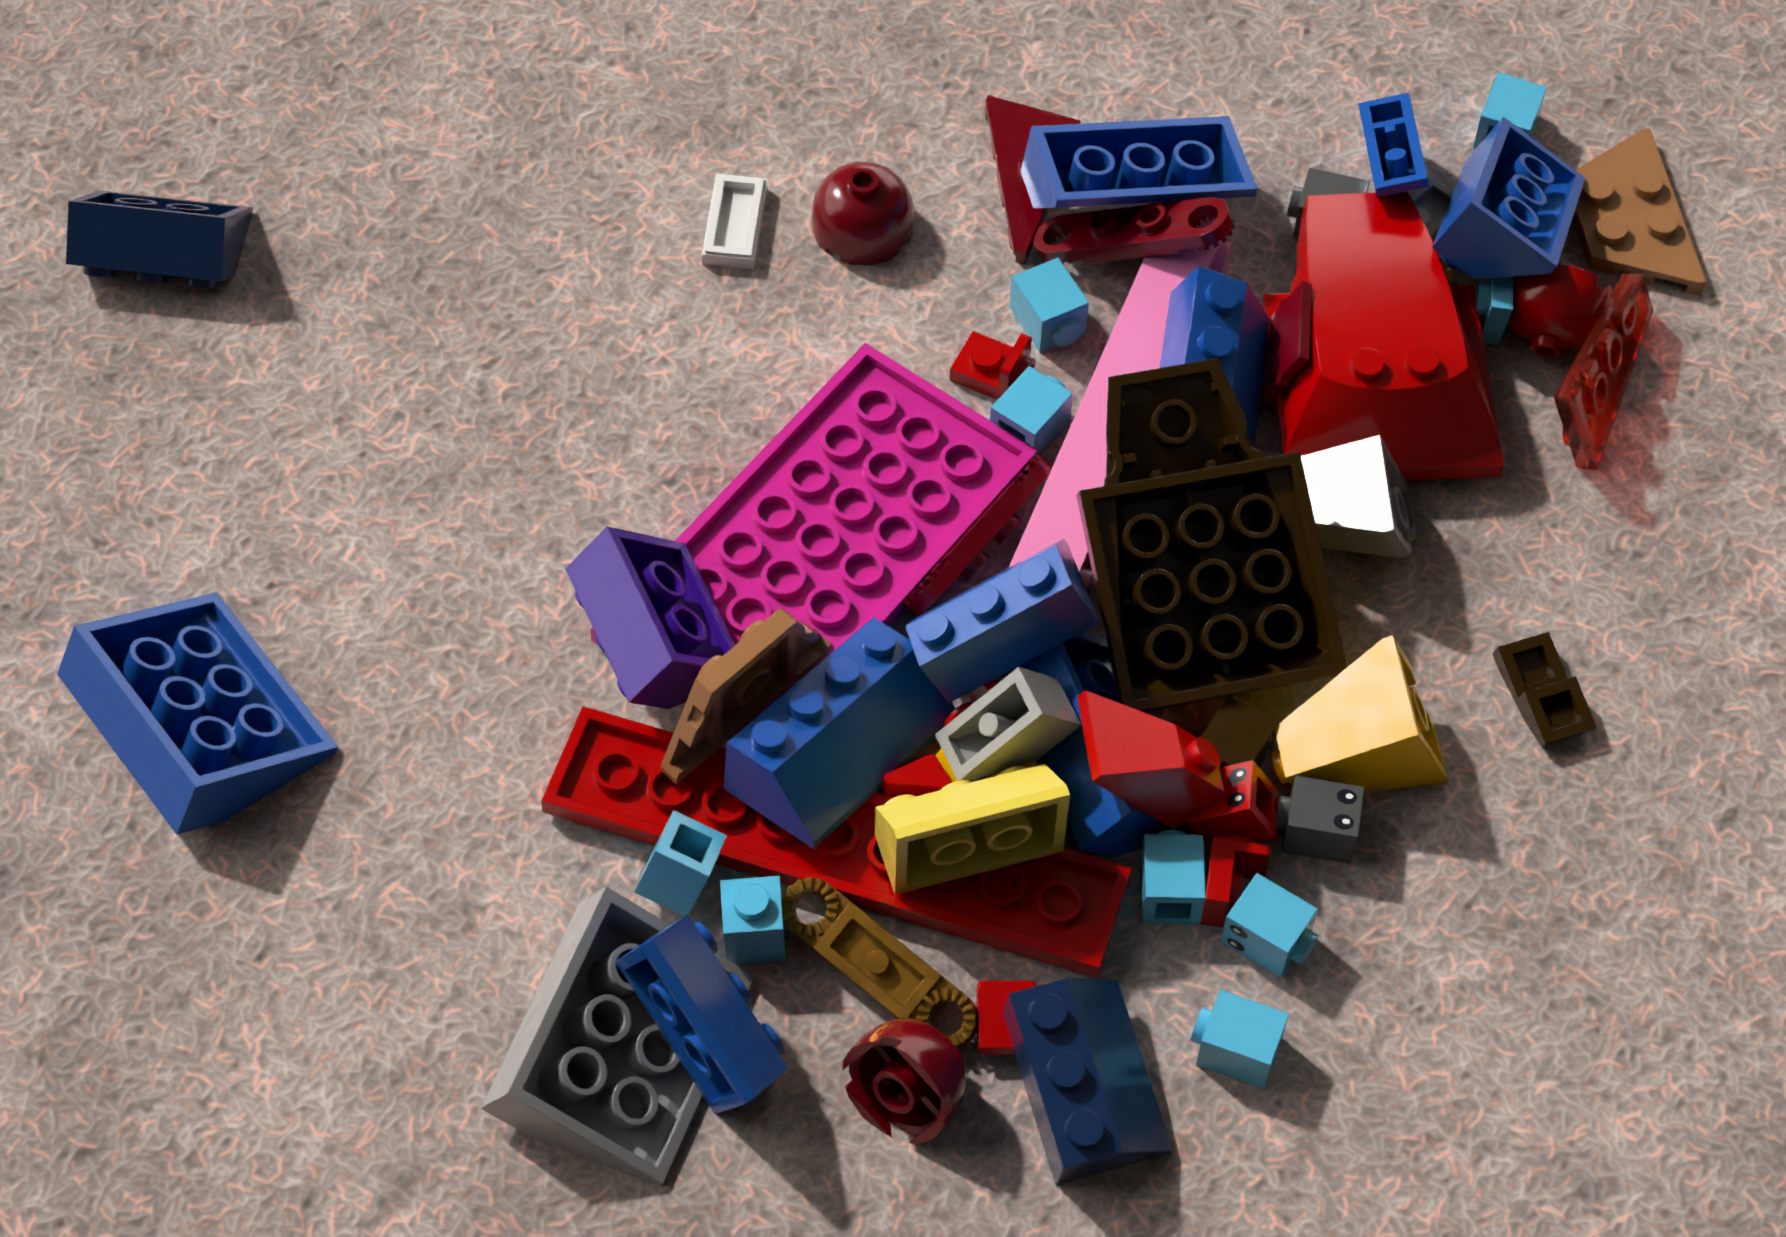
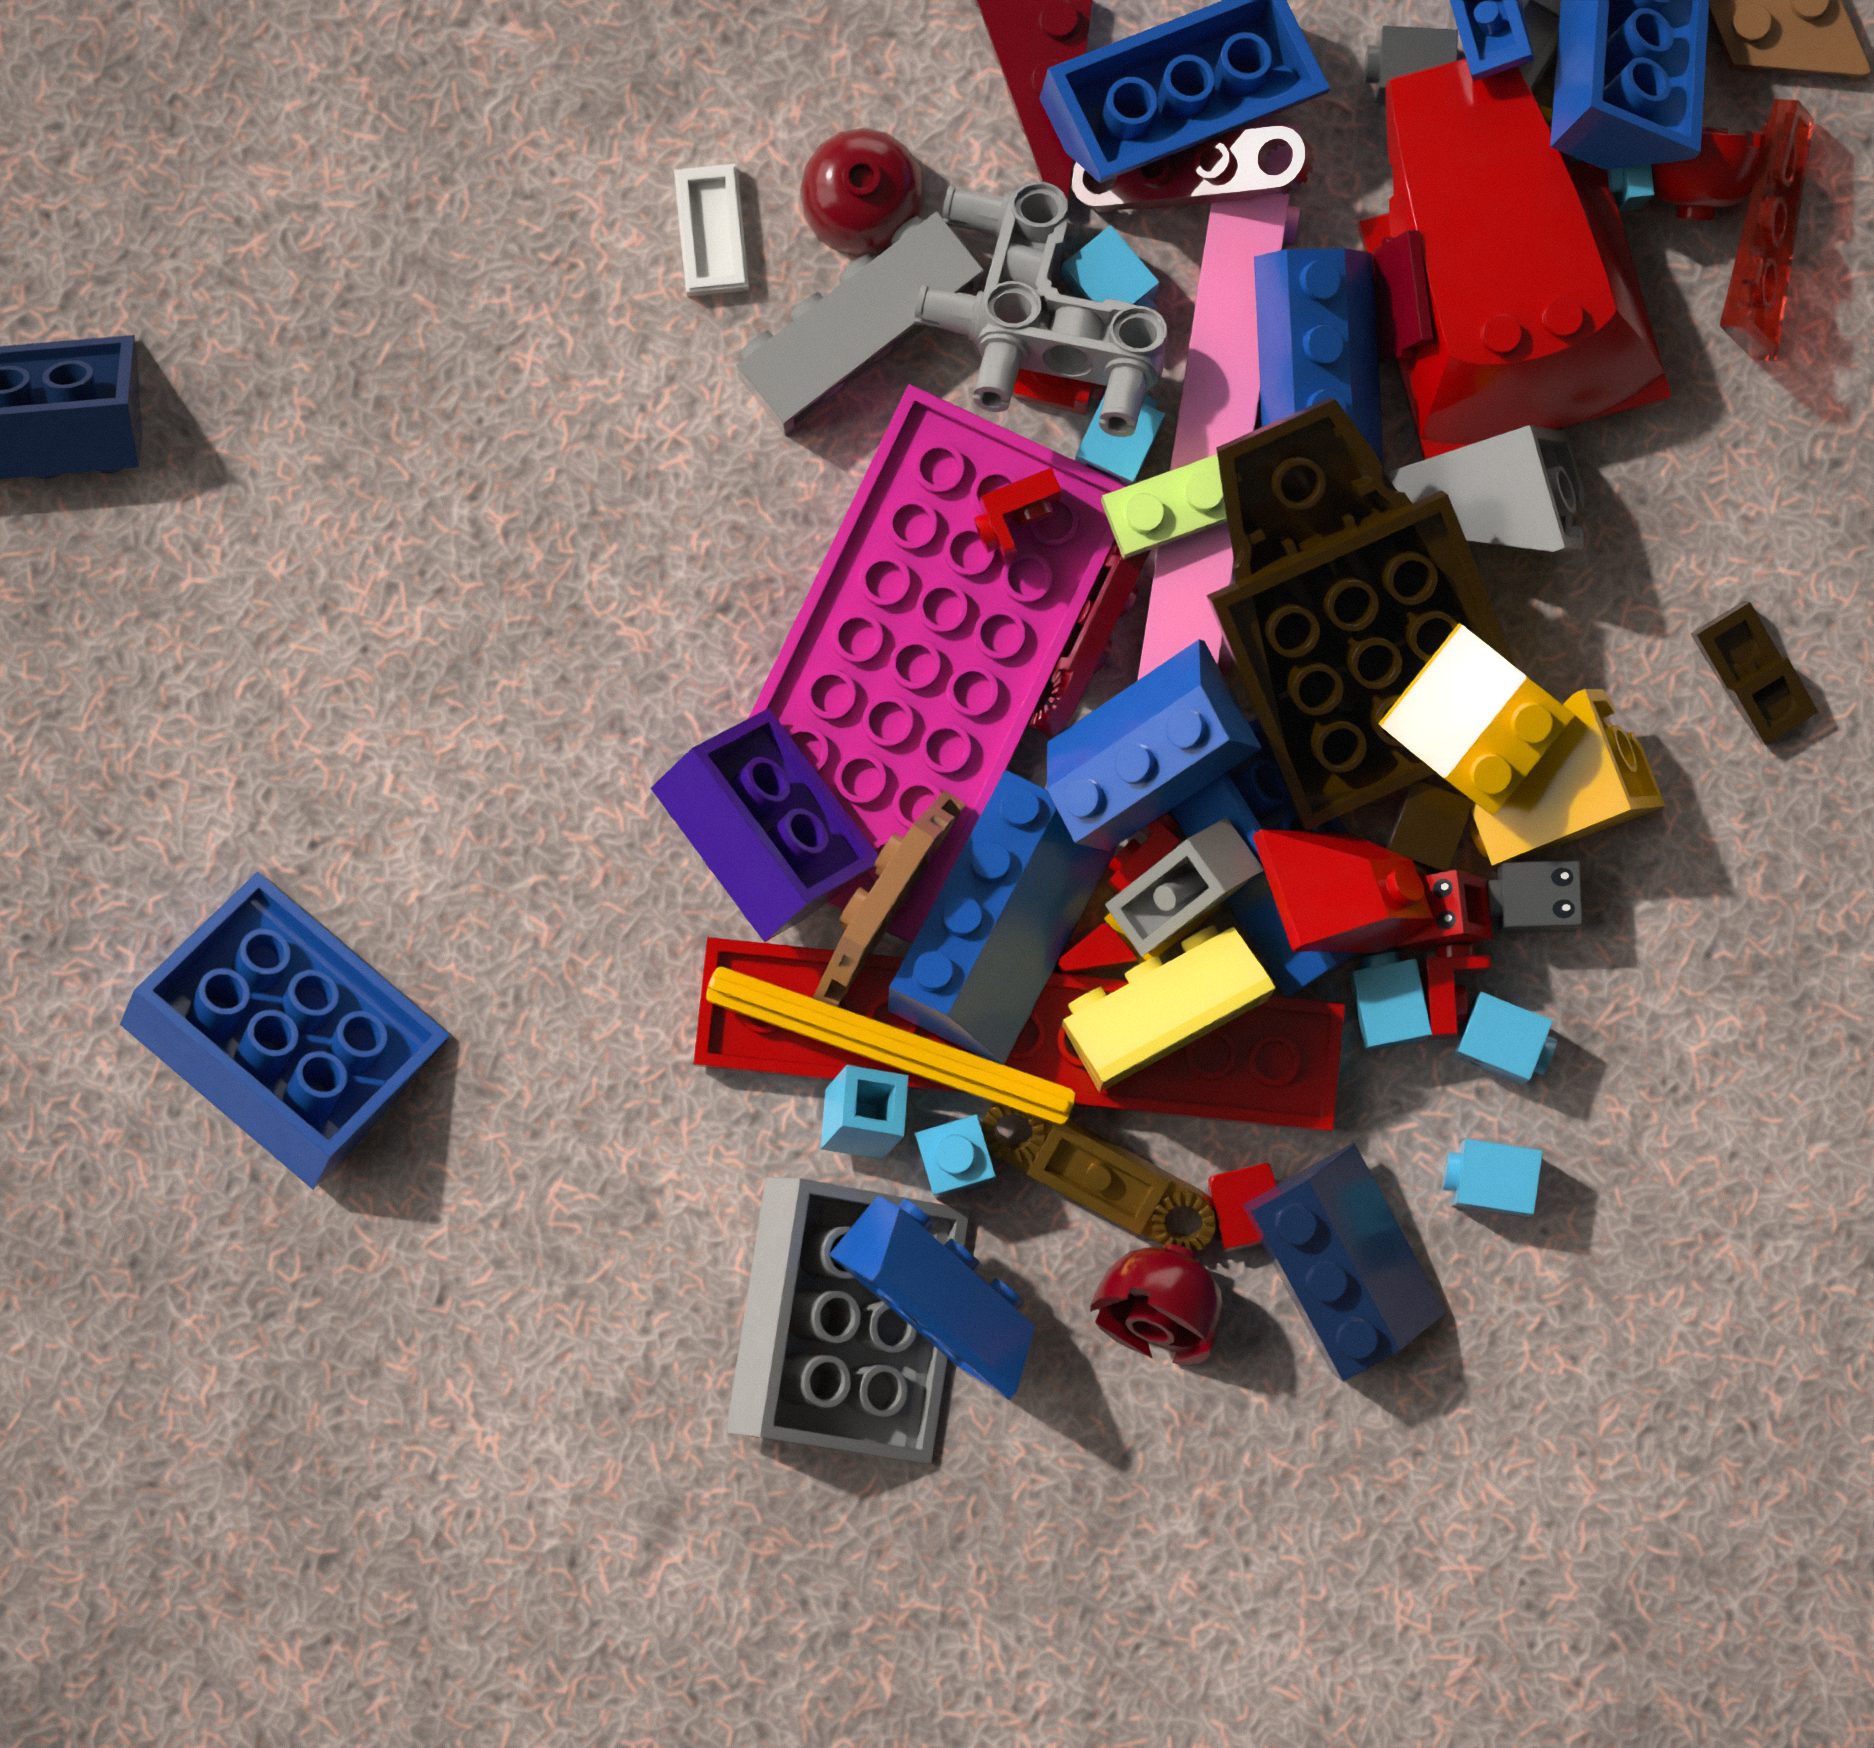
camera: 10 degrees left, 25 degrees up
none -> yellow axle [706,967,1076,1125]
none -> light grey brick [736,211,983,435]
none -> light grey pin [914,182,1167,437]
none -> red bracket [973,467,1062,564]
none -> yellowish green plate [1101,454,1227,559]
none -> slope [1379,623,1575,816]

